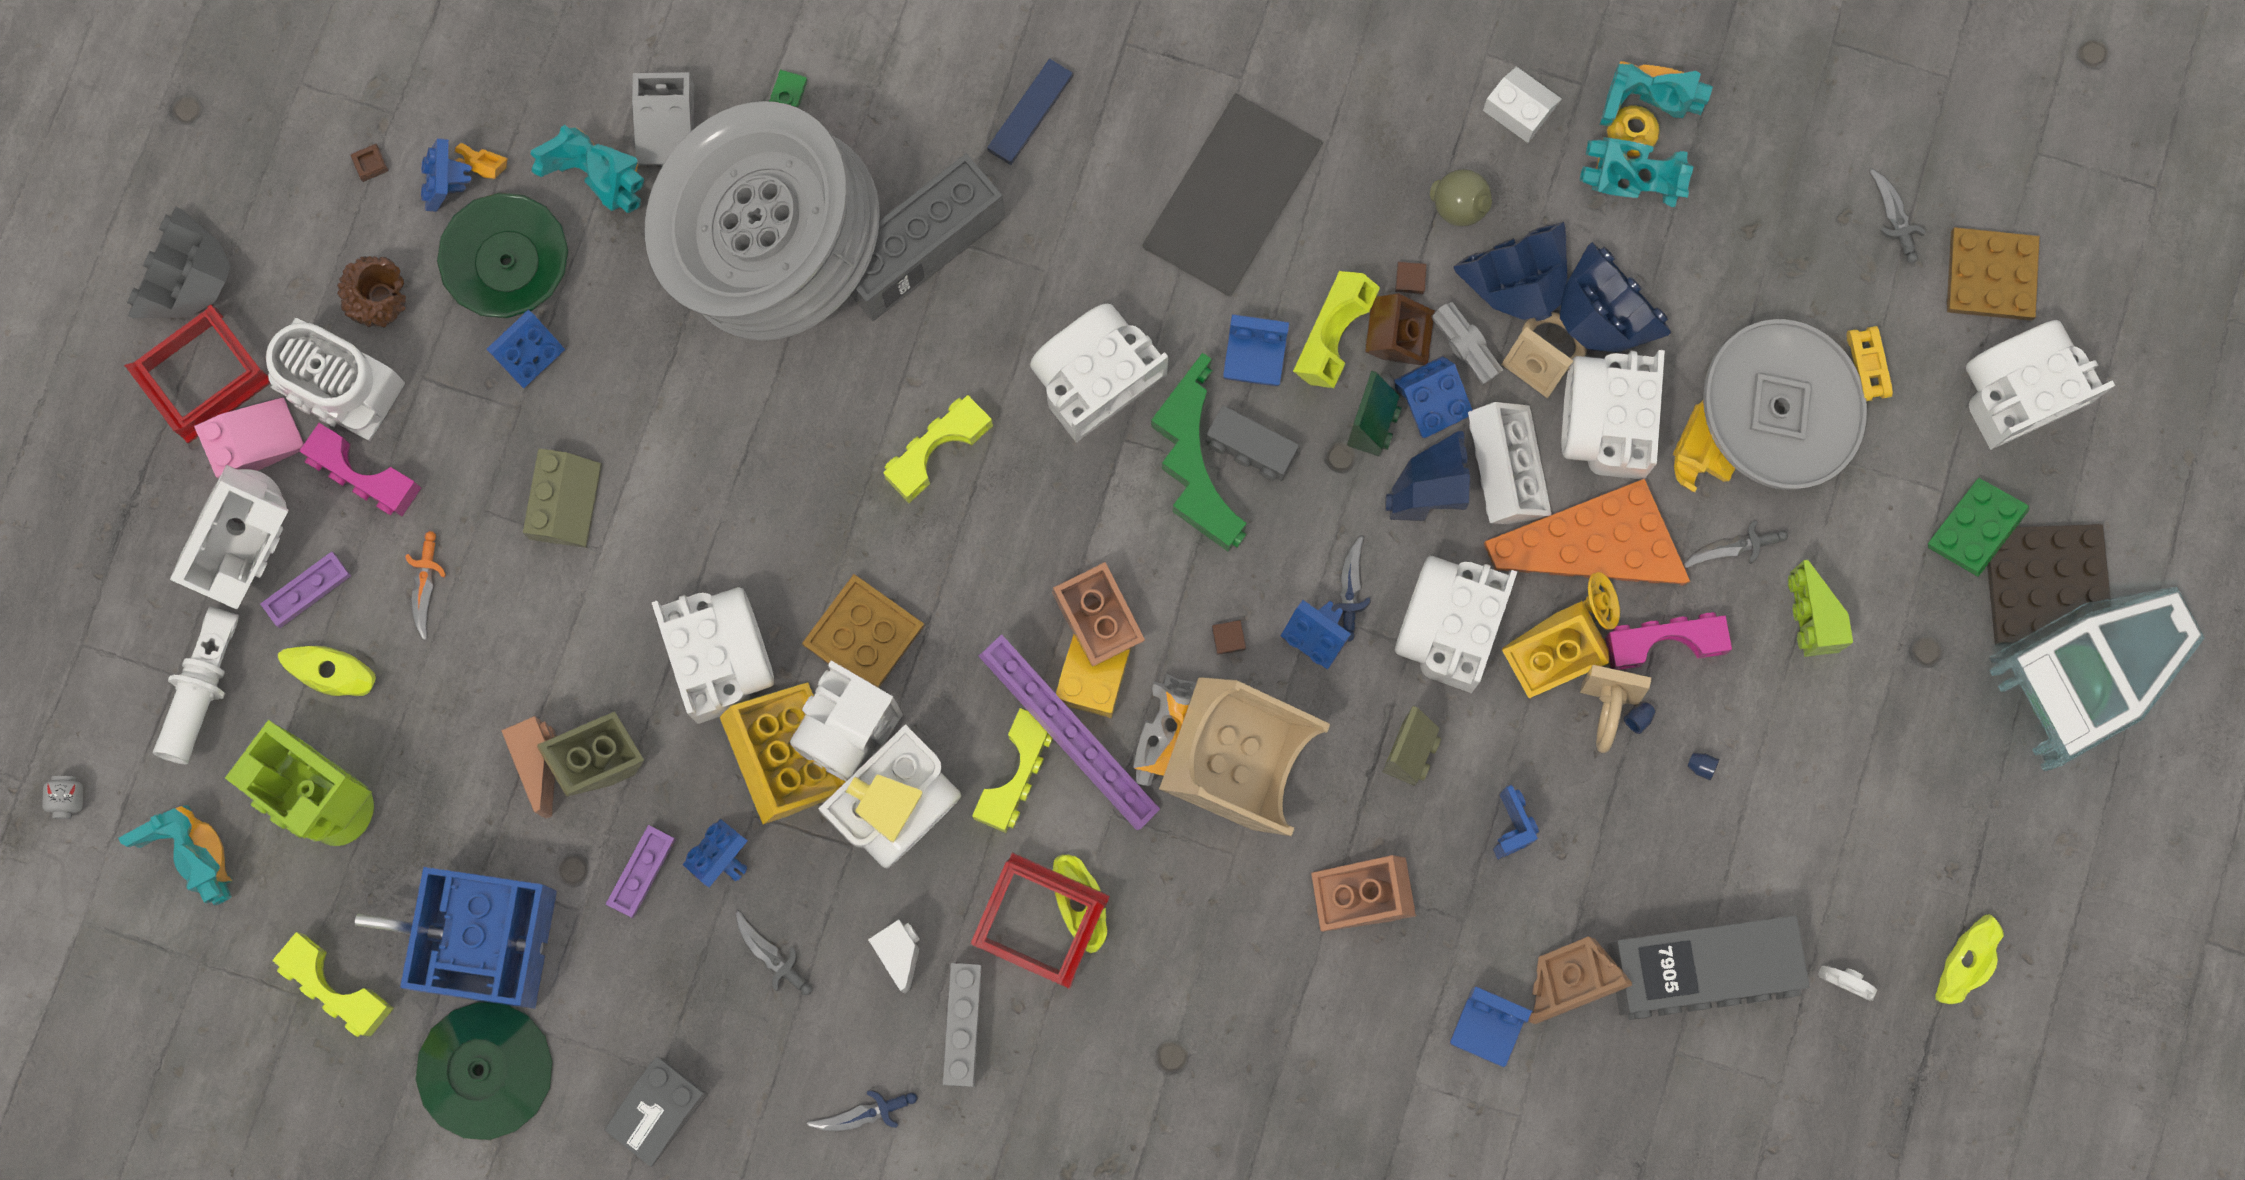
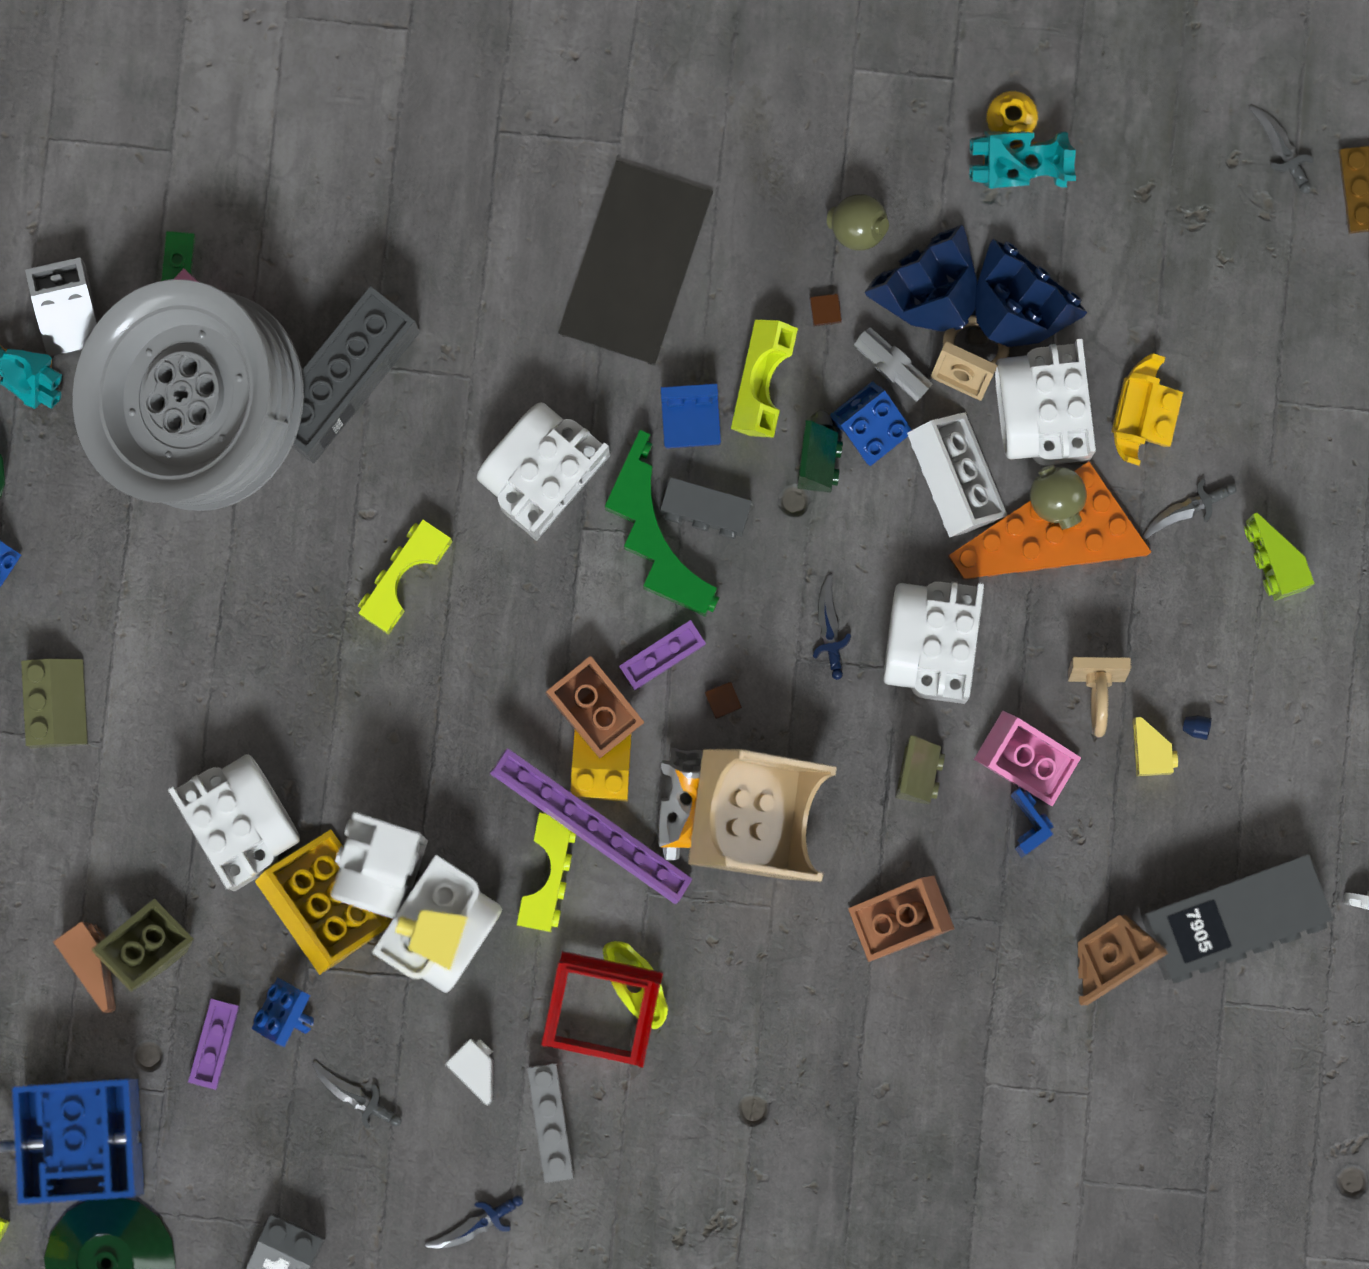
camera: 10 degrees left, 5 degrees up
pearl gold plate [802,574,925,688] -> none
dark blue tile [987,58,1073,165] -> none
blue plate [1280,600,1351,670] -> none
reddish brown slope [1365,293,1435,366] -> none
dark blue brick [1385,431,1470,521] -> none
blue bracket [1450,987,1532,1067] -> none
white slope [1483,67,1562,143] -> none
yellow slope [1502,601,1609,698] -> none
yellow dish [1583,572,1620,630] -> none
teal hips [1599,61,1713,126] -> none
dark pink arch [1605,612,1732,670] -> none
dark blue hose [1623,702,1656,734] -> none
light grey dish [1703,319,1867,490] -> none
yellow plate [1847,326,1893,401] -> none
none -> medium lavender plate [619,620,706,691]
none -> bright pink slope [974,711,1081,806]
none -> olive brick [1030,465,1087,529]
none -> light yellow slope [1133,717,1178,776]

